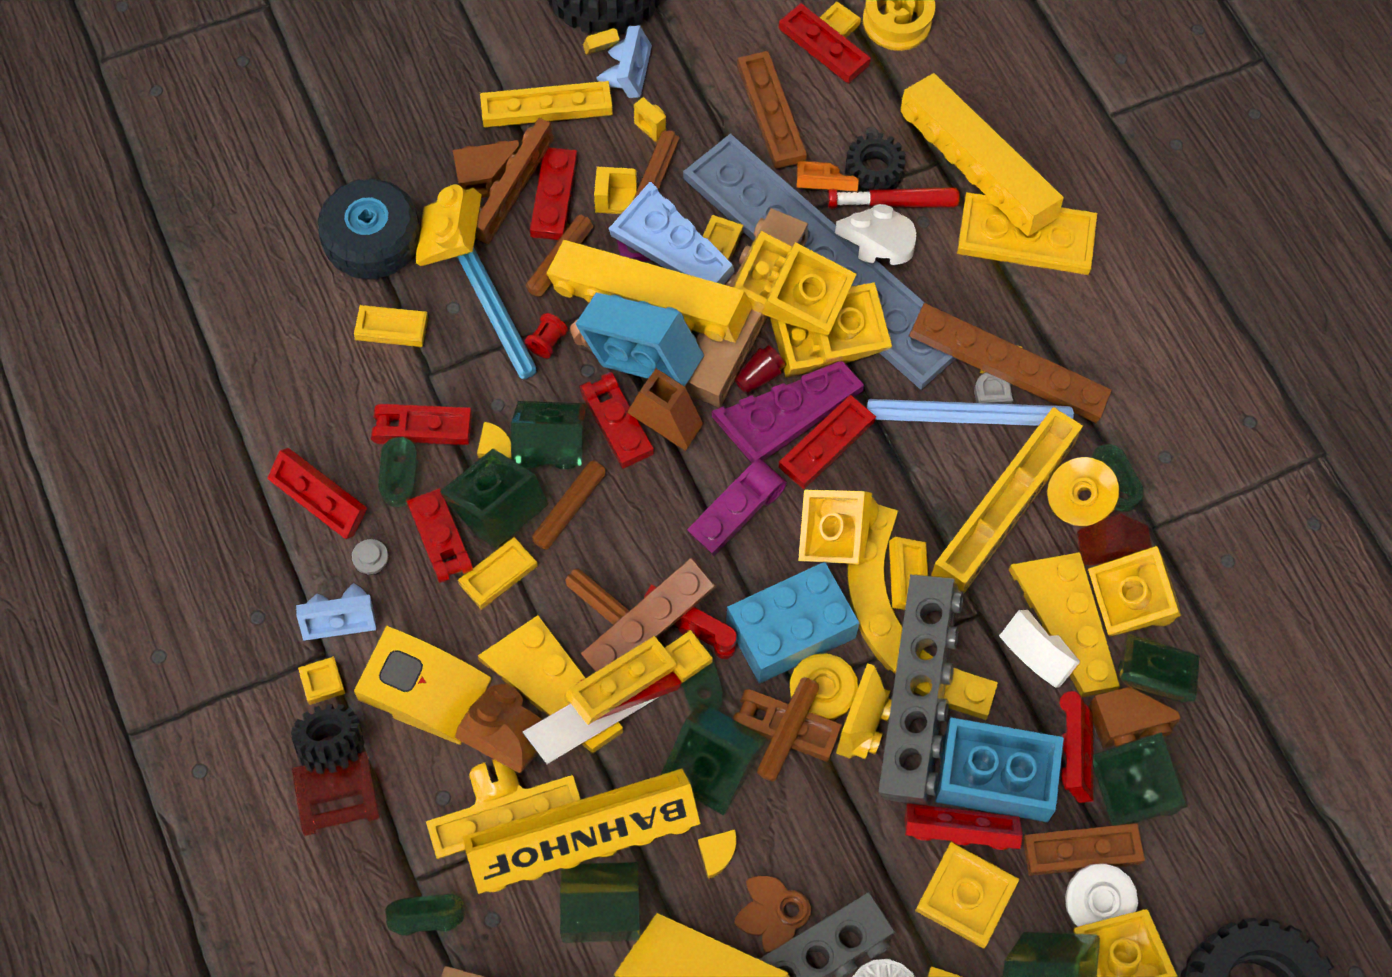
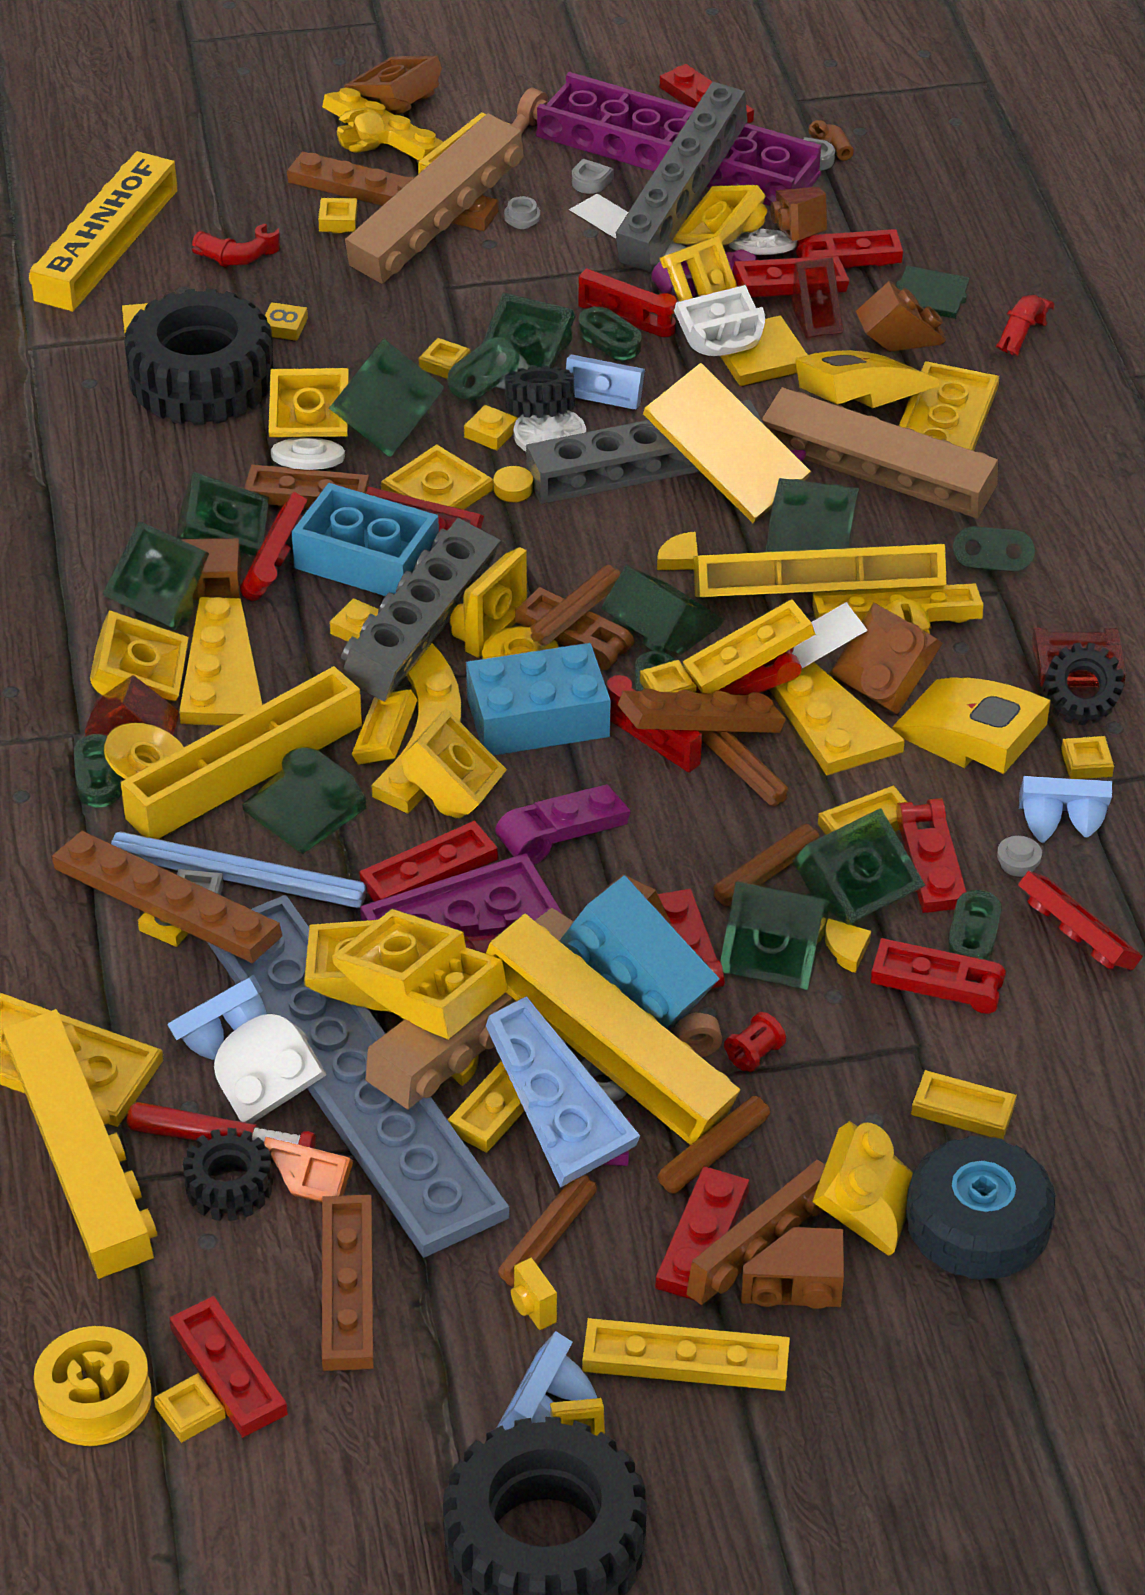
camera: 165 degrees left, 20 degrees down
dark azure axle [457,247,537,380] -> none
yellow panel [594,167,637,214] -> none
dark orange plate [734,876,811,953] -> none
white slope [999,610,1080,688] -> none
none -> light blue tile [168,975,266,1060]
none -> clear green slope [242,748,366,854]
none -> yellow tile [493,466,533,502]

